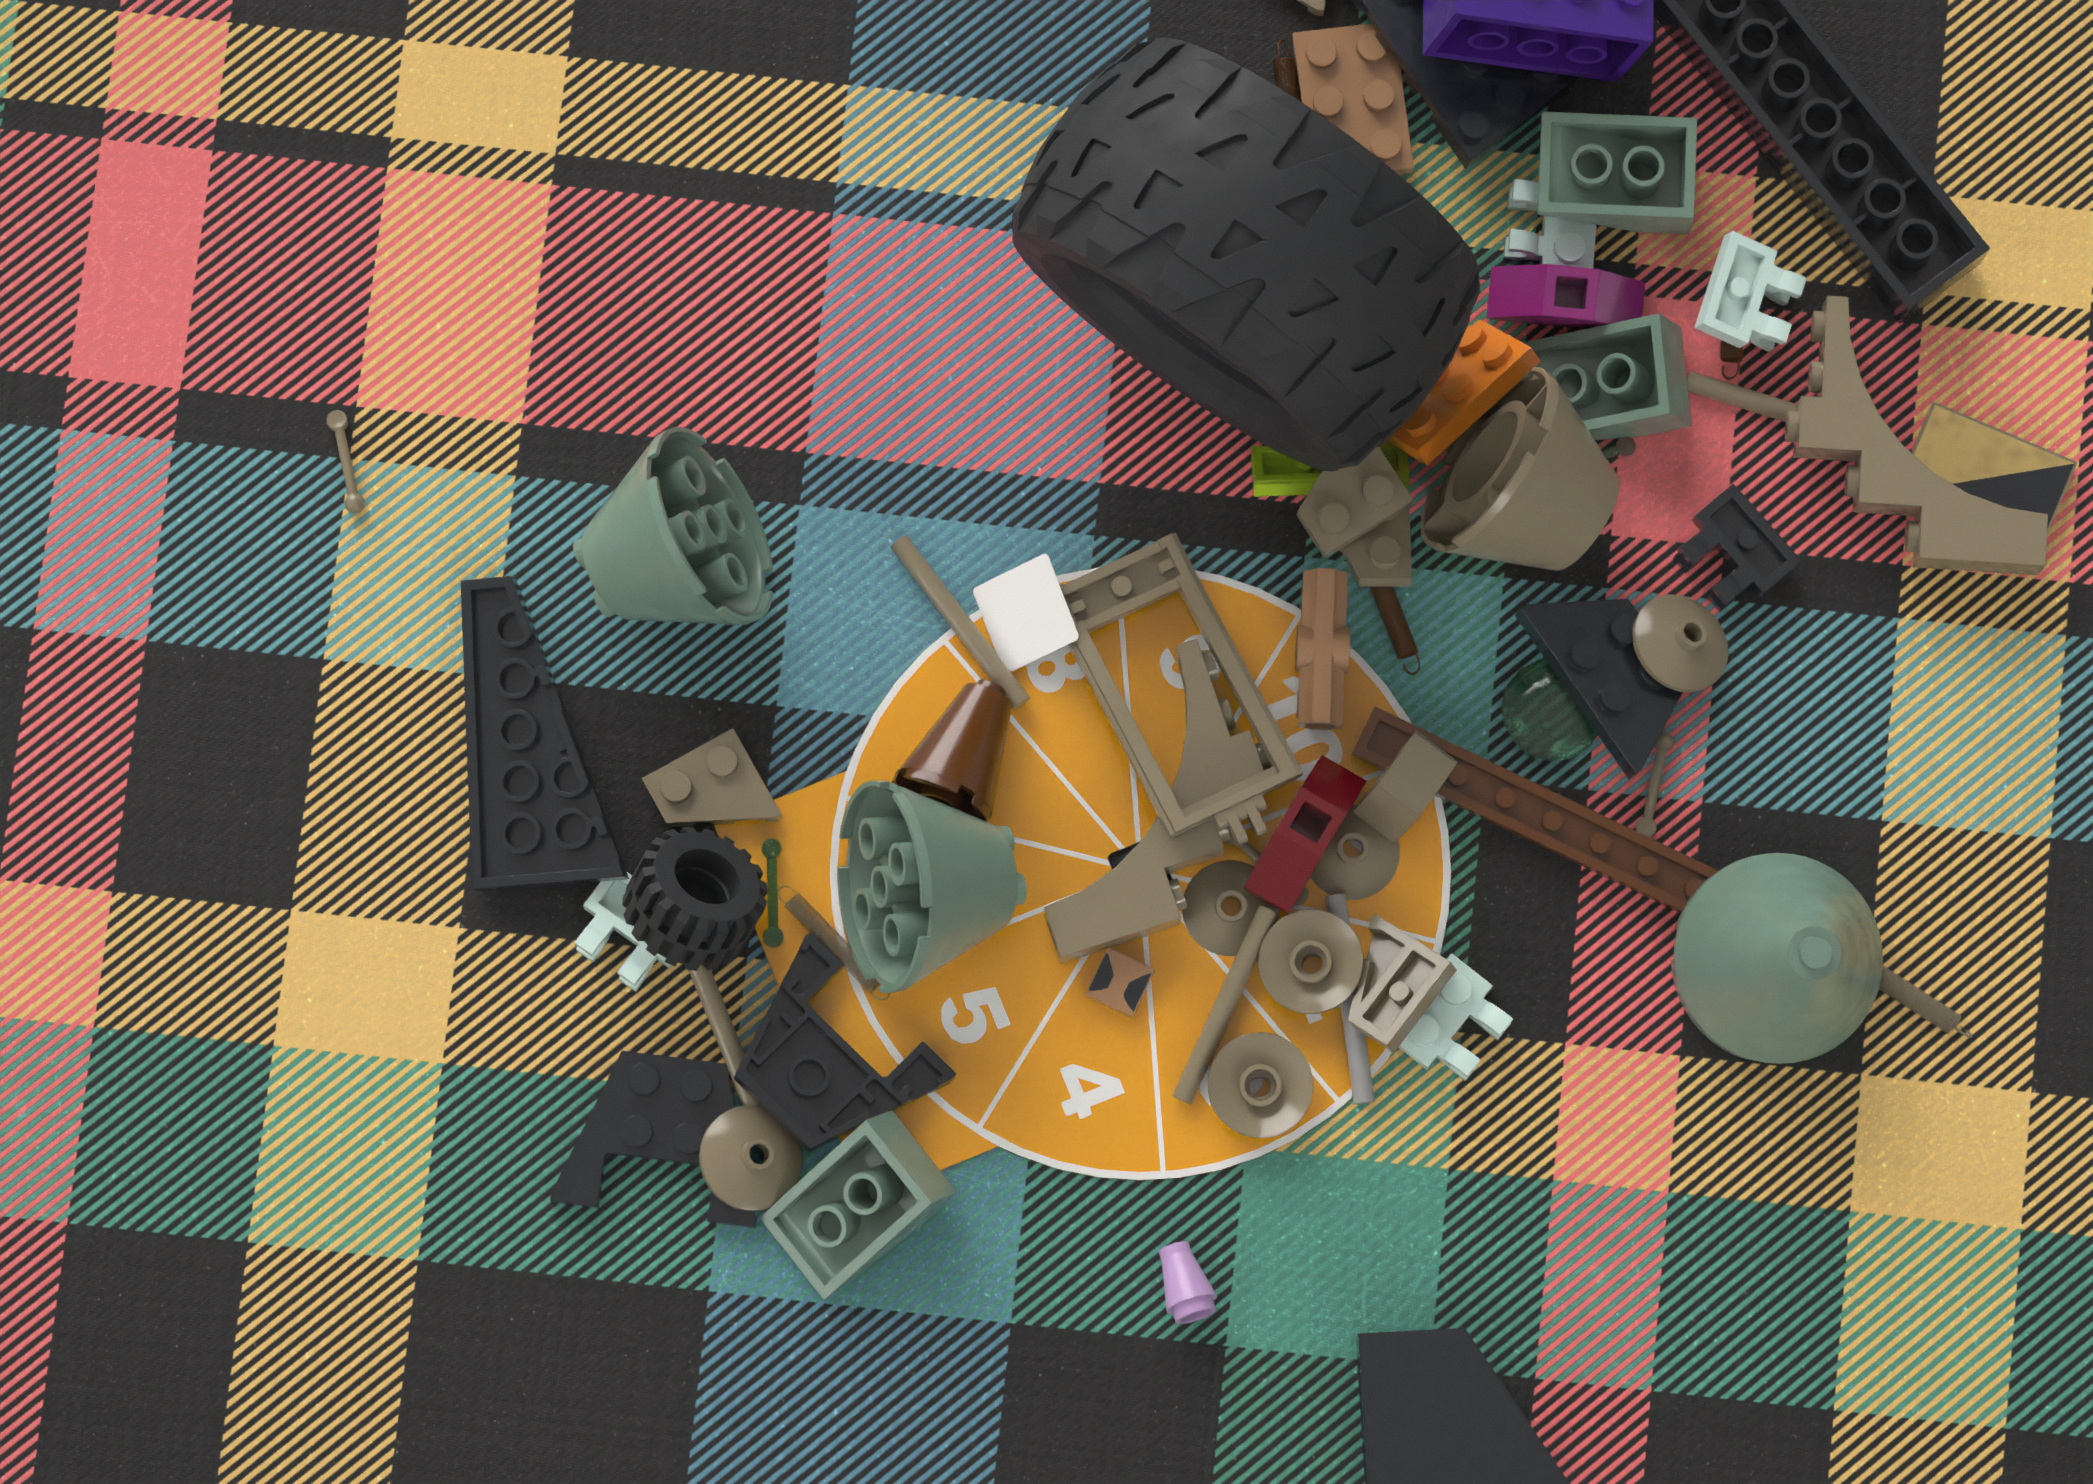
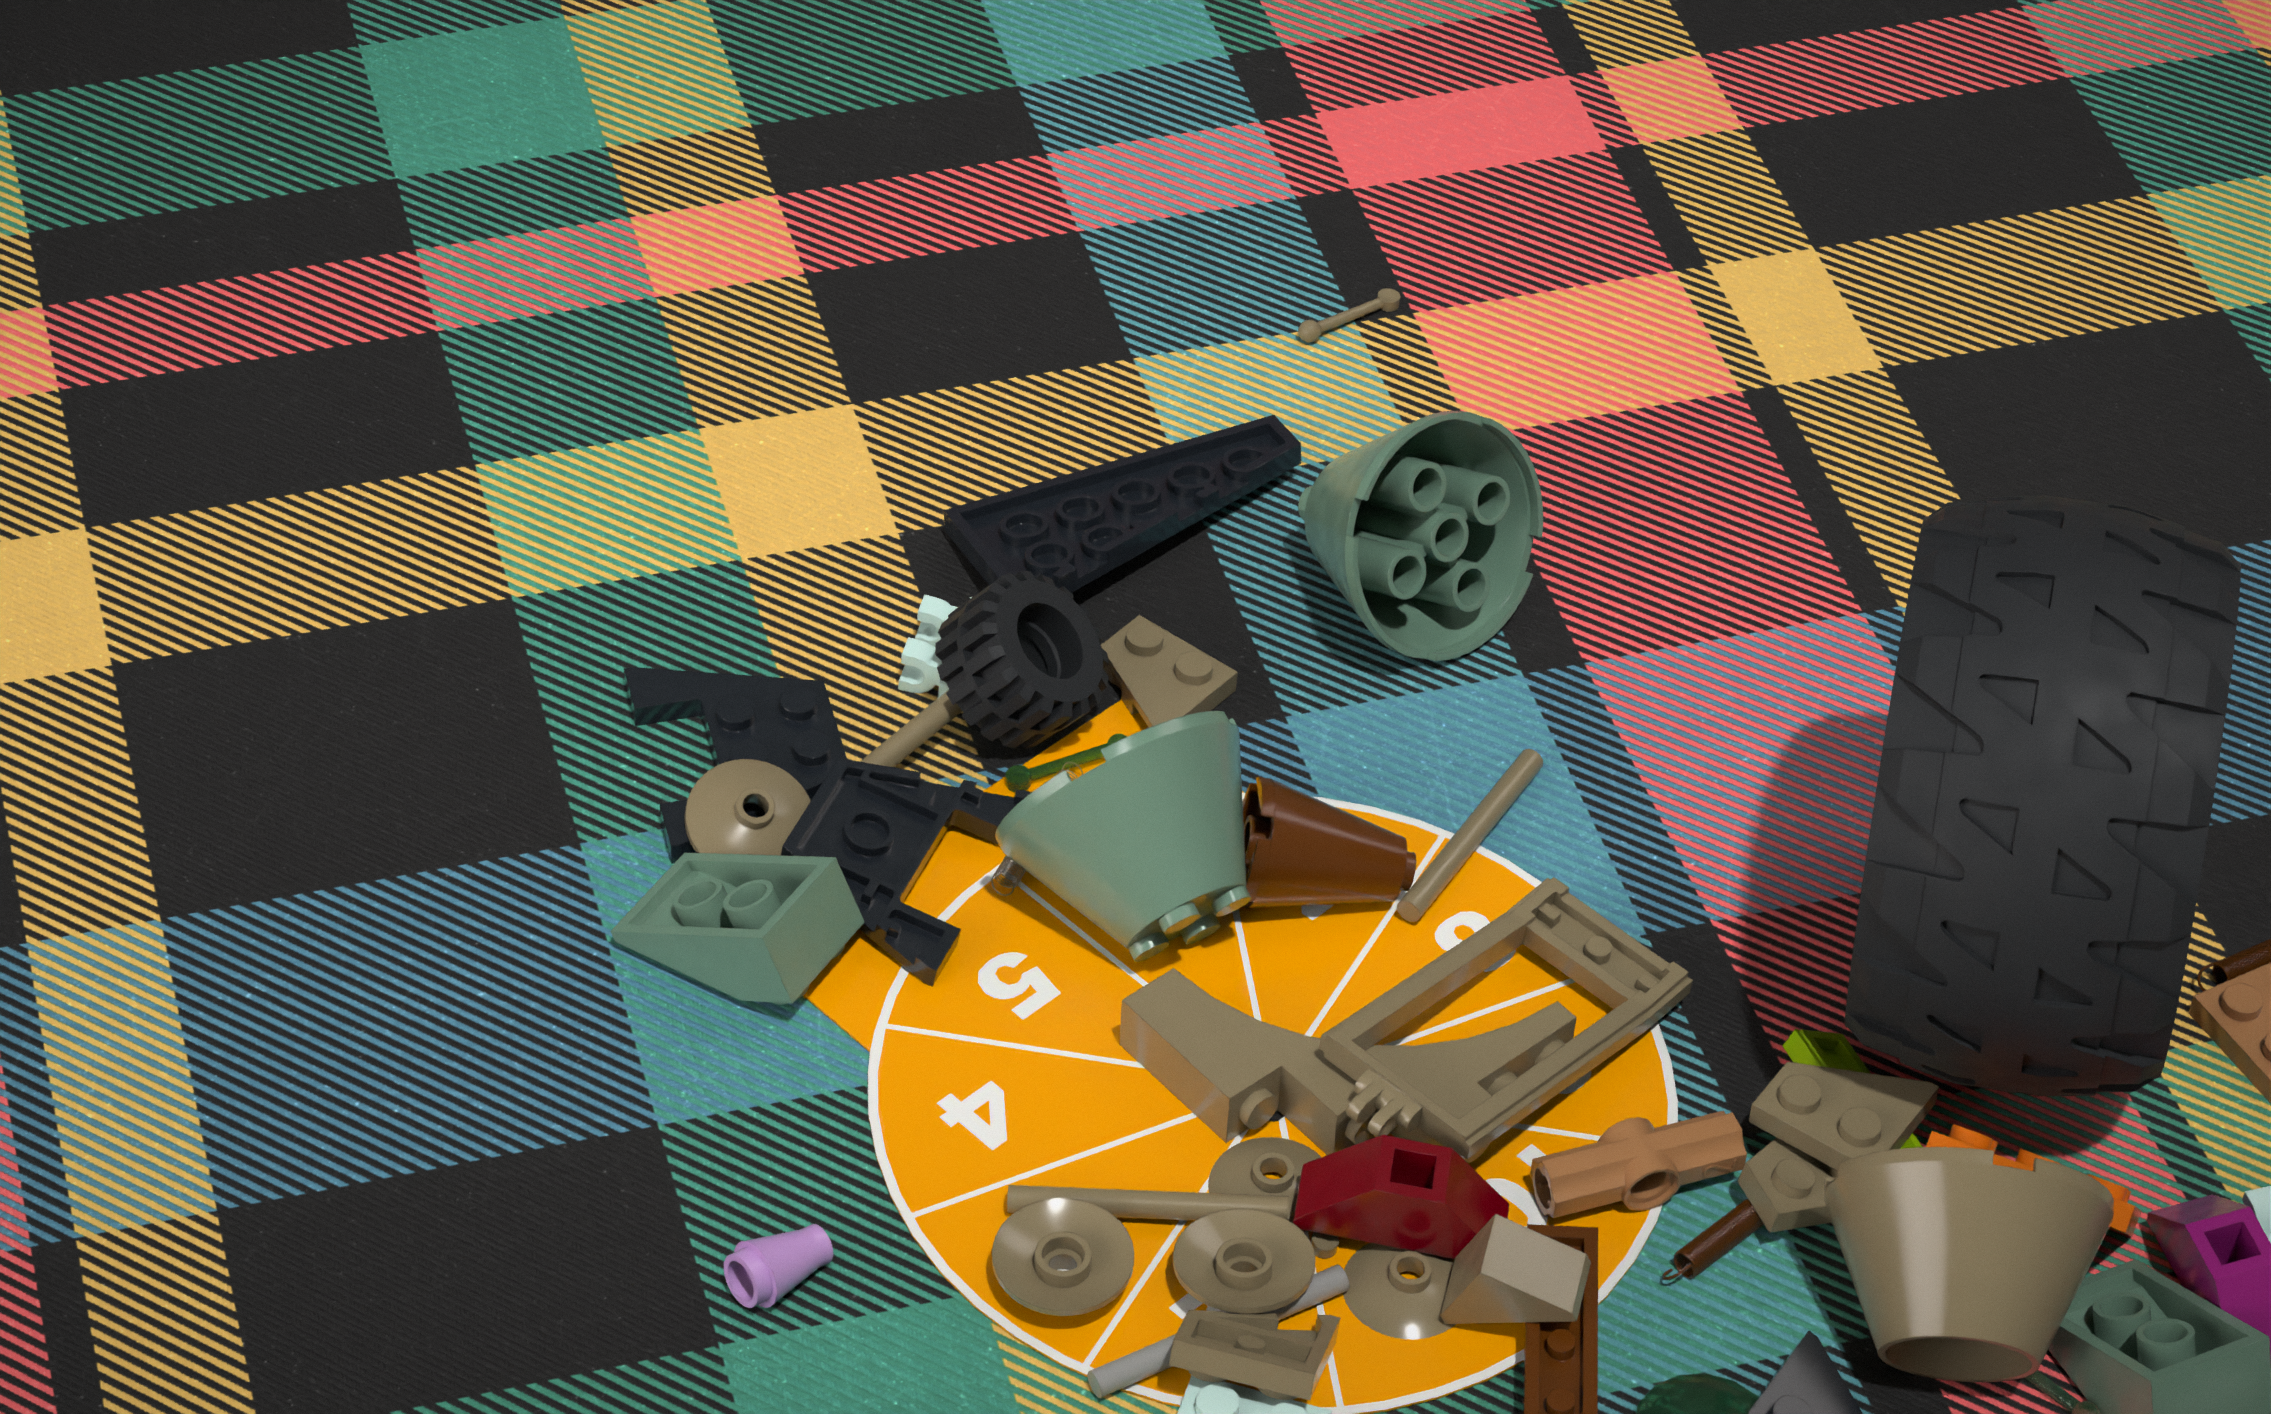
camera: 65 degrees right, 35 degrees down
white sticker [973,554,1079,672] -> none
medium nougat tile [1085,947,1155,1019] -> none

